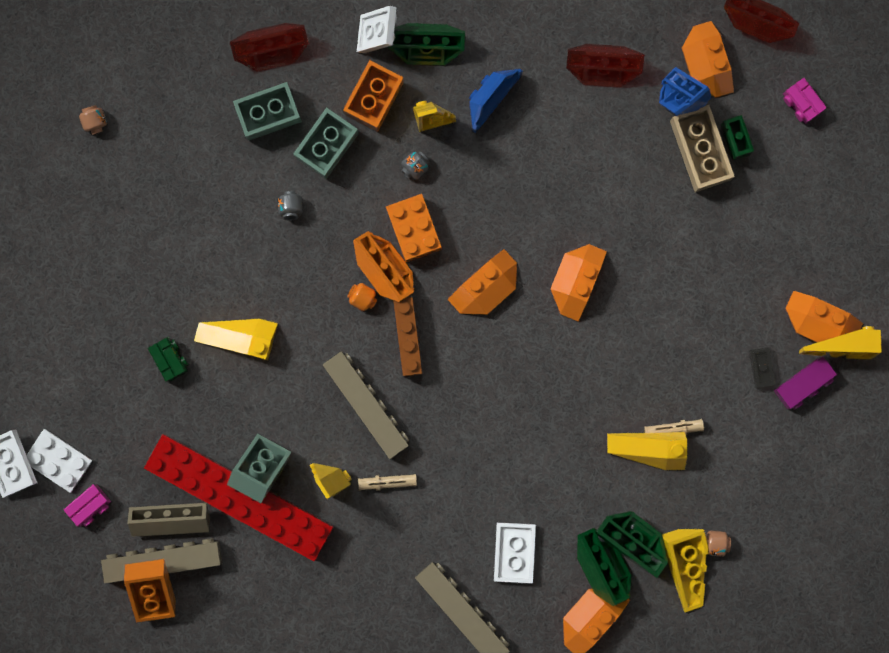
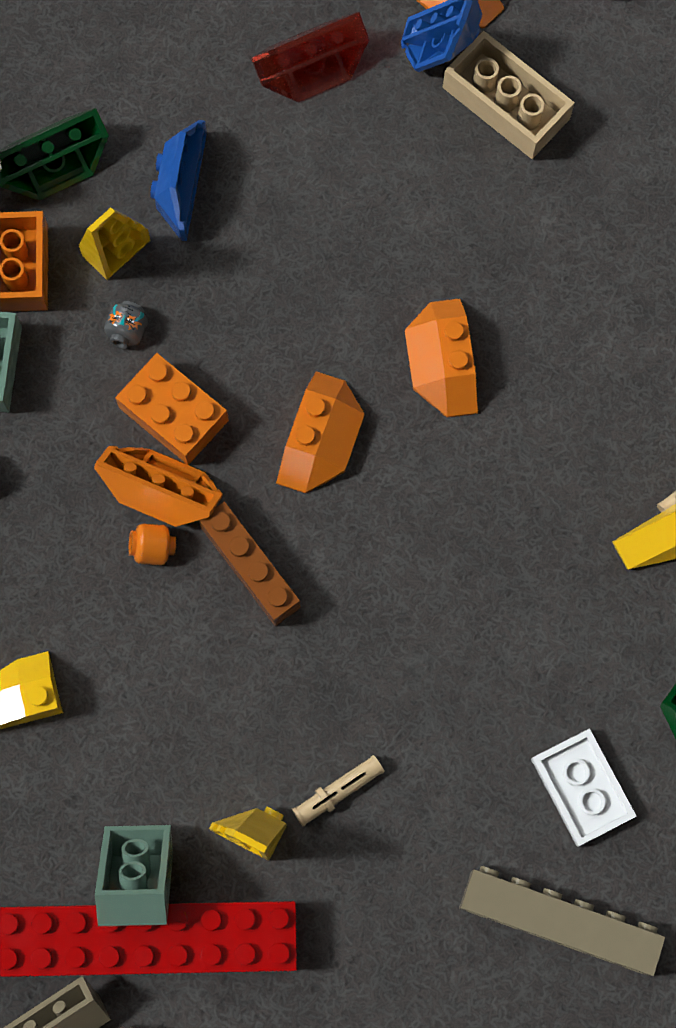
camera: 30 degrees left, 10 degrees down
dark tan brick [323,352,409,459] -> none
dark green brick [721,115,754,160] -> none

